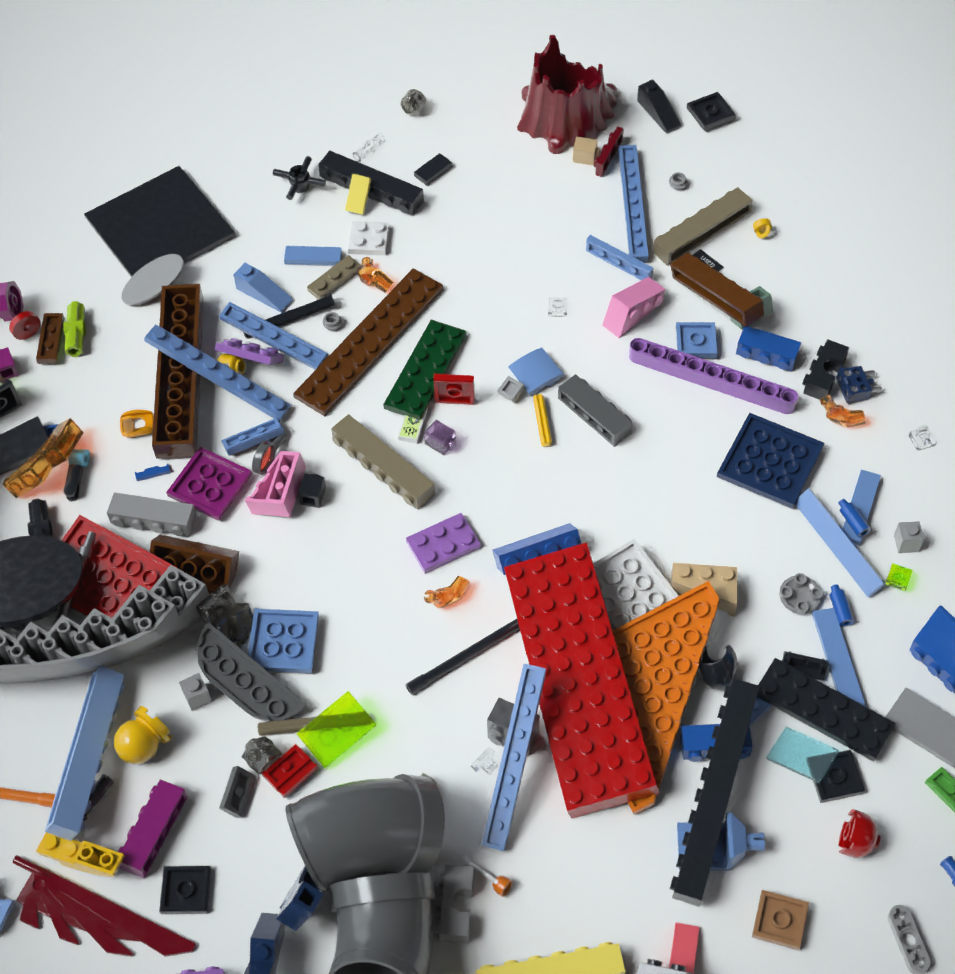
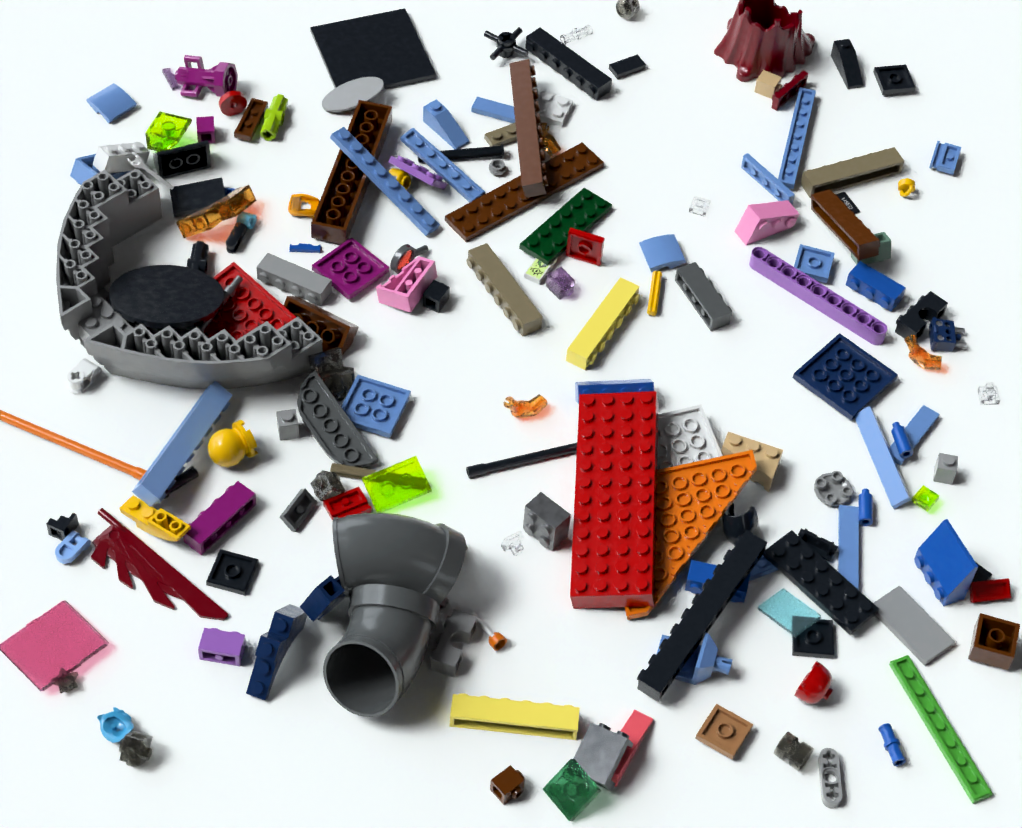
camera: 10 degrees right, 5 degrees down
medium blue tile [221,418,284,456] -> none
light yellow tile [345,174,372,214] -> none
medium lavender plate [406,513,481,574] -> none
medium blue plate [481,663,547,851] -> none
light grey plate [497,375,526,403] -> none
light grey plate [669,172,687,189] -> none
none -> reddish brown brick [509,59,549,198]
none -> light yellow brick [566,277,640,370]
none -> clear smoke wheel [773,731,814,771]
none -> medium blue plate [929,140,962,175]

